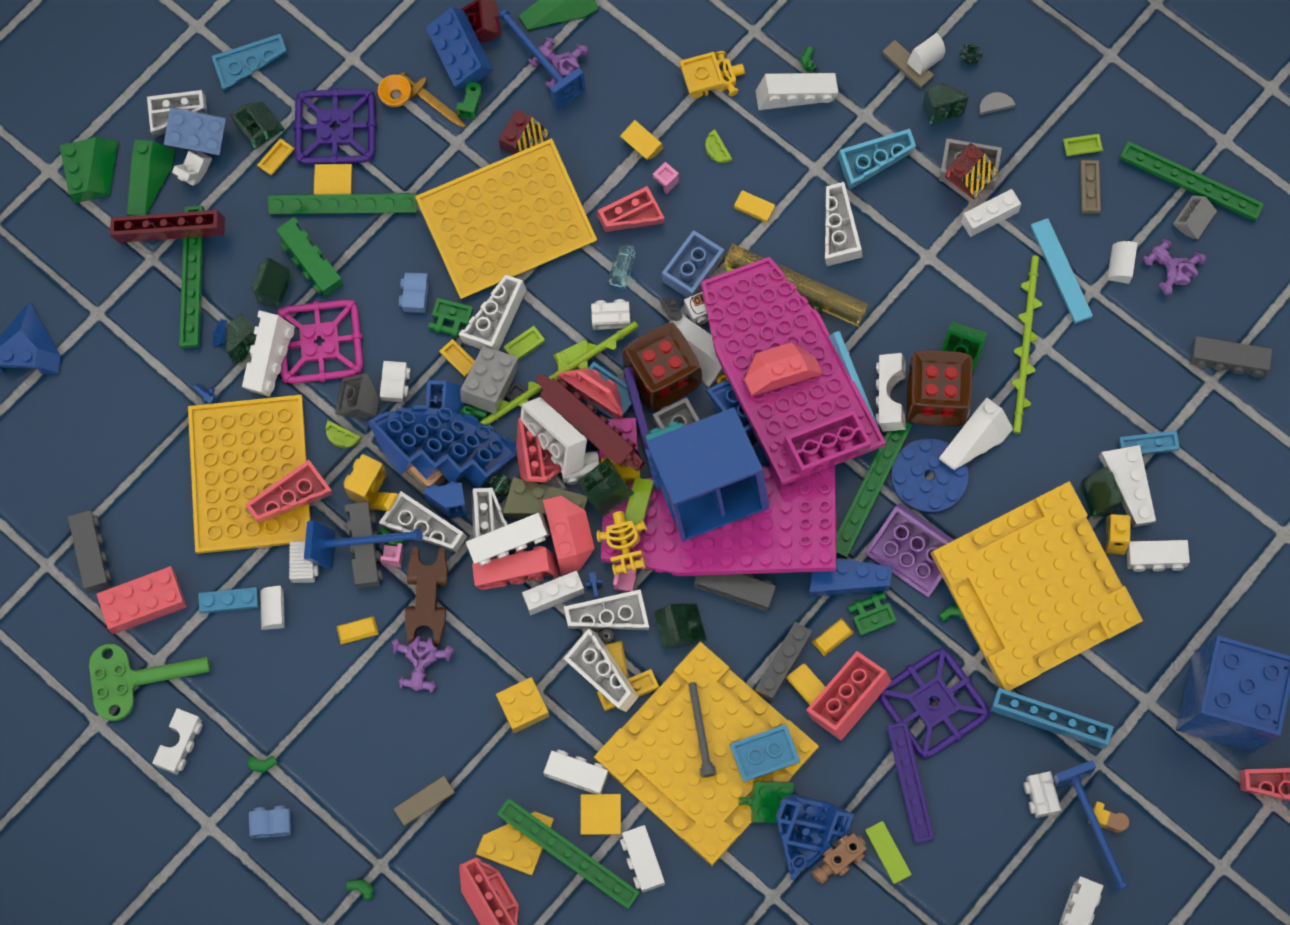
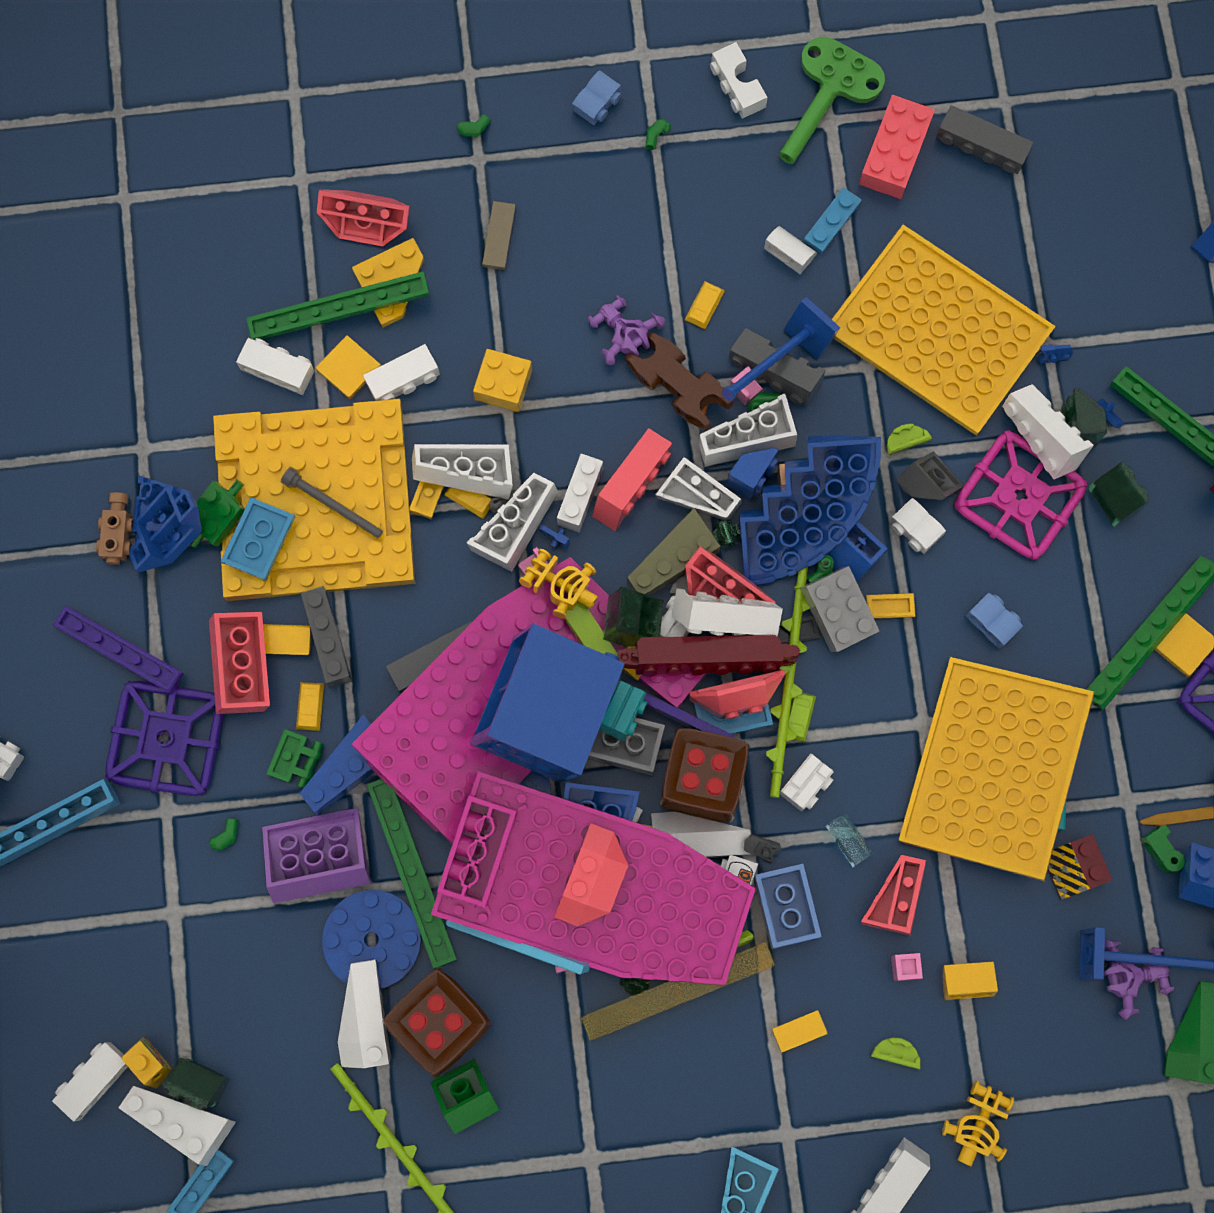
camera: 130 degrees right, 5 degrees up
coral wedge [245,460,333,524] -> none
green wedge [276,217,343,298] -> none
white brick [289,541,319,583] -> none
yellow brick [343,454,387,506] -> none
yellow tile [369,492,398,511] -> none
green plate [428,298,474,338] -> none
white wedge [459,275,527,351] -> none
white wedge [466,513,551,566] -> none
lime tile [504,326,545,361] -> none
coral wedge [543,495,595,575] -> none
clear green slope [654,604,707,649] -> none
yellow tile [679,52,725,95] -> none
white wedge [825,182,863,266] -> none
lime tile [865,821,912,885] -> none
white arch [876,353,906,432] -> none
yellow plate [930,481,1143,691] -> none

